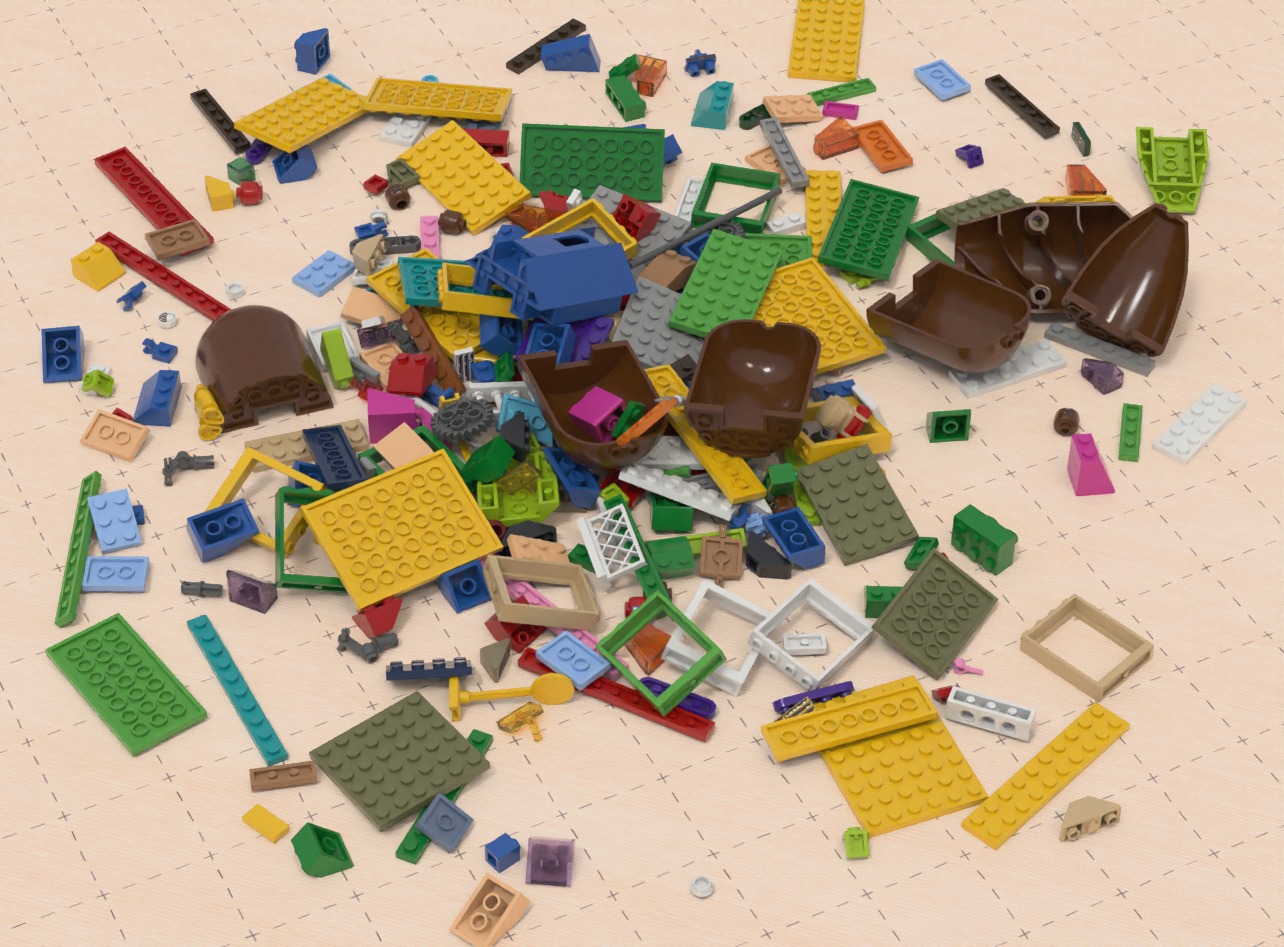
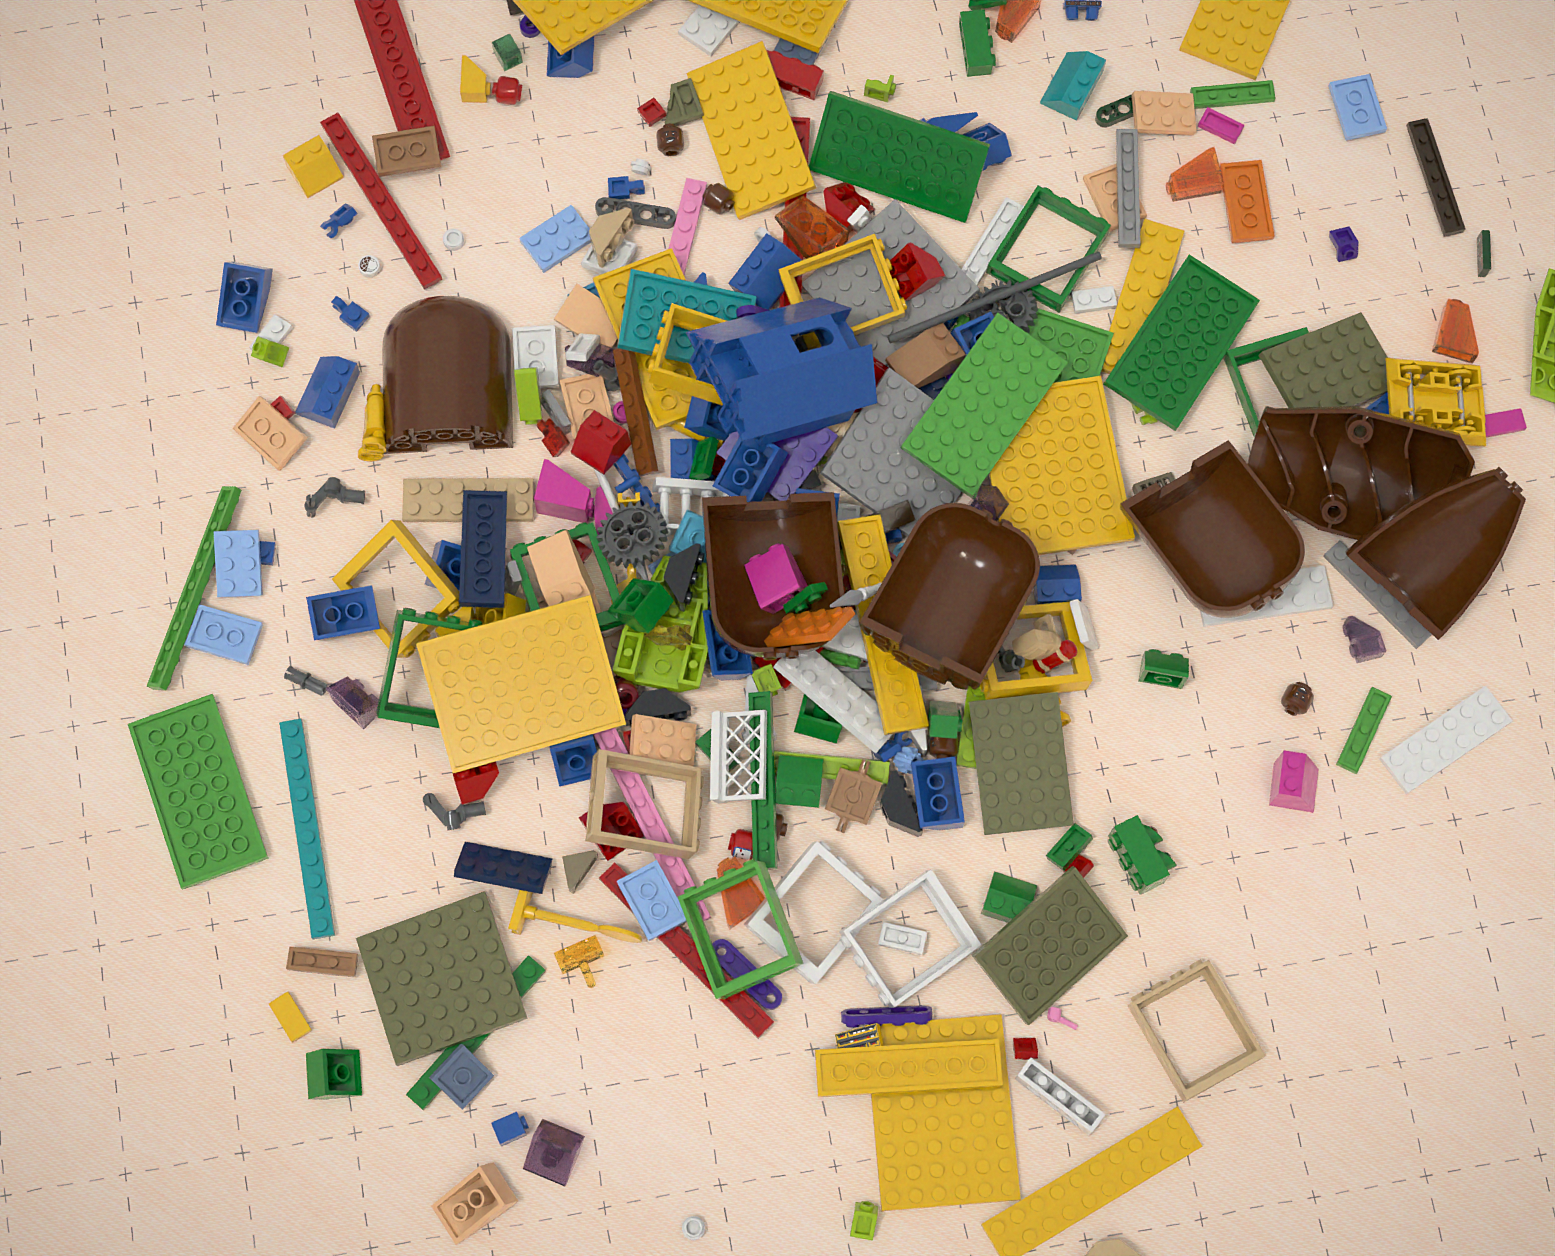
camera: 15 degrees right, 30 degrees up
tile [453,347,474,383] -> none

